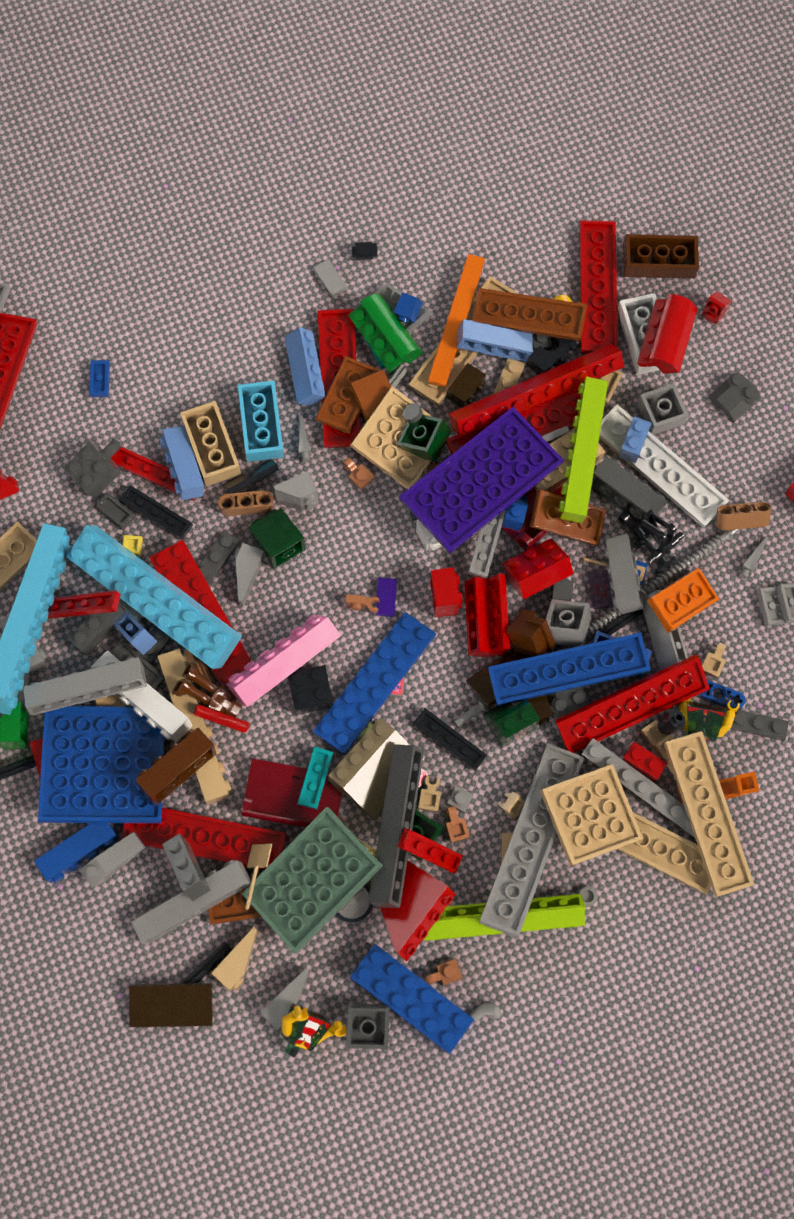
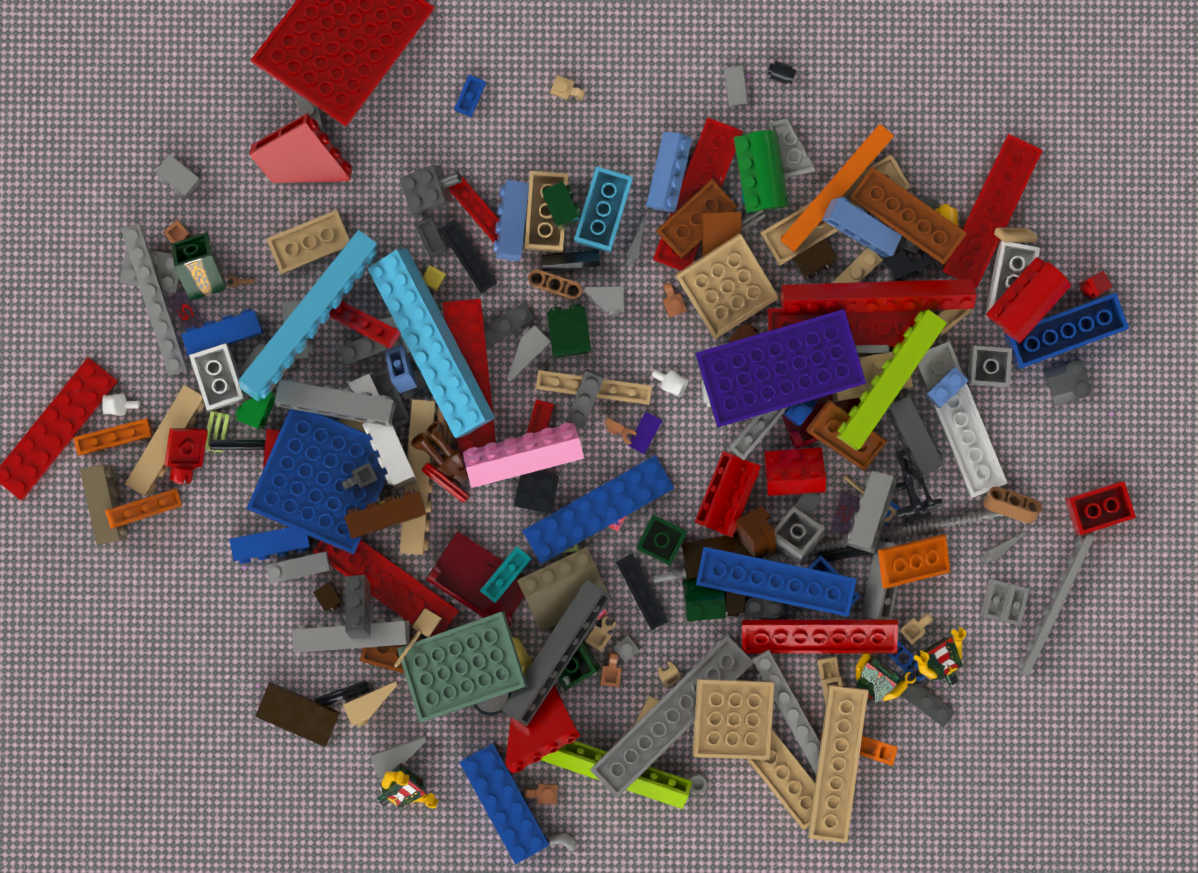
camera: 30 degrees right, 15 degrees up
dark grey slope [346,1004,390,1049] -> none
blue brick [394,292,423,324] -> none
dark green slope [397,415,451,462] -> none
red tile [397,828,463,874] -> none
dark grey tile [403,403,423,423] -> none
red brick [430,567,463,618] -> none
red brick [622,742,667,783] -> none
reddish brown brick [623,234,699,279] -> none
black brick [658,710,685,735] -> none
none -> dark brown brick [313,581,343,612]
none -> dark grey plate [341,463,378,490]
none -> red tile [527,399,554,433]
none -> tan plate [536,370,652,405]
none -> dark green brick [542,181,581,231]
none -> tan plate [550,75,585,101]
none -> dark grey plate [565,369,604,428]
none -> dark green brick [636,514,688,566]
none -> white piece [652,370,689,397]
none -> torso [914,627,966,686]
none -> tan tile [994,228,1038,242]
none -> blue brick [1004,293,1130,370]

